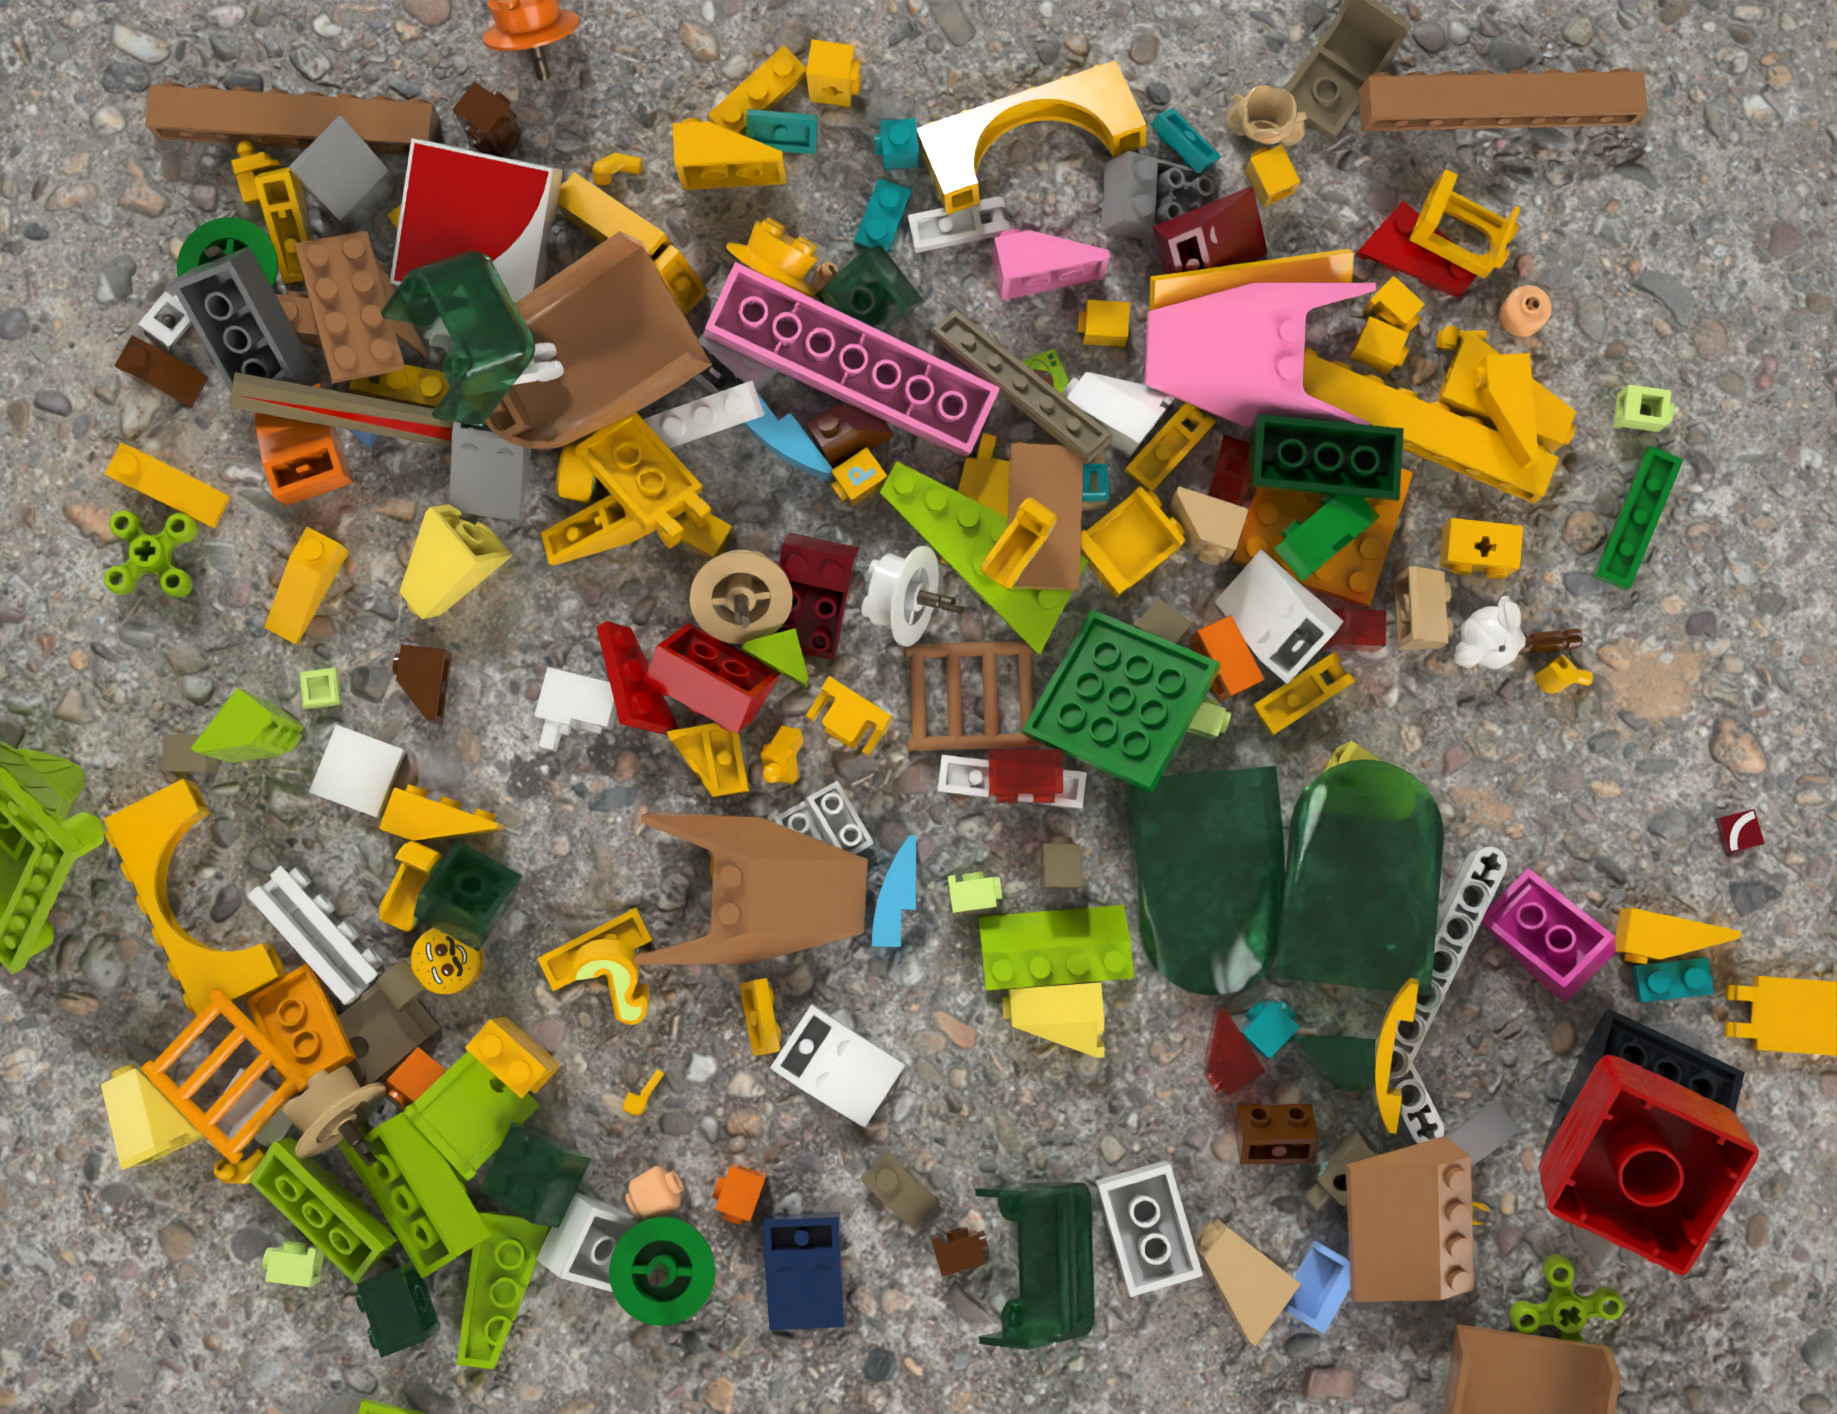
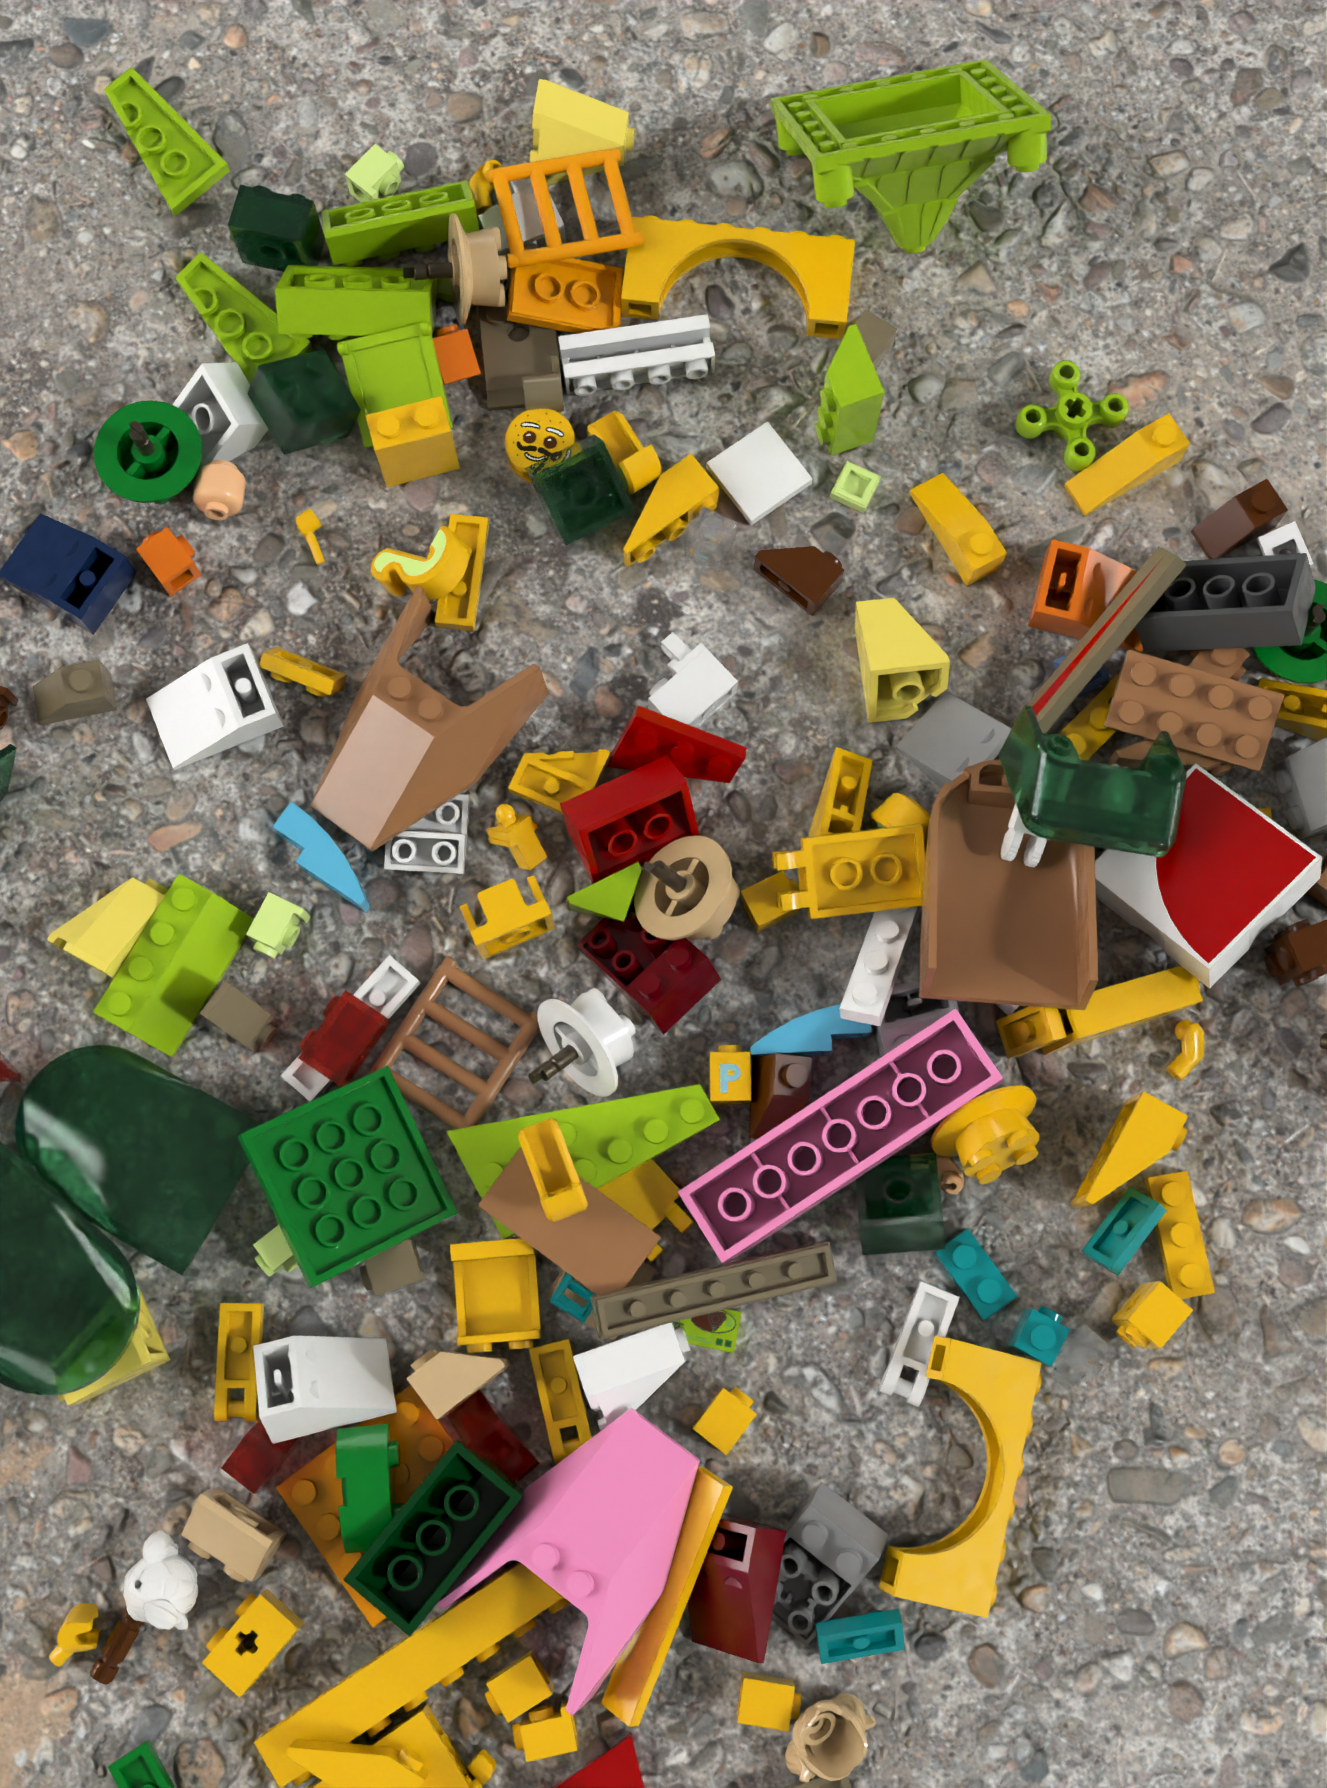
camera: 125 degrees right, 5 degrees down
bright pink slope [992,229,1110,301] -> none
orange hinge [1188,615,1265,703] -> none

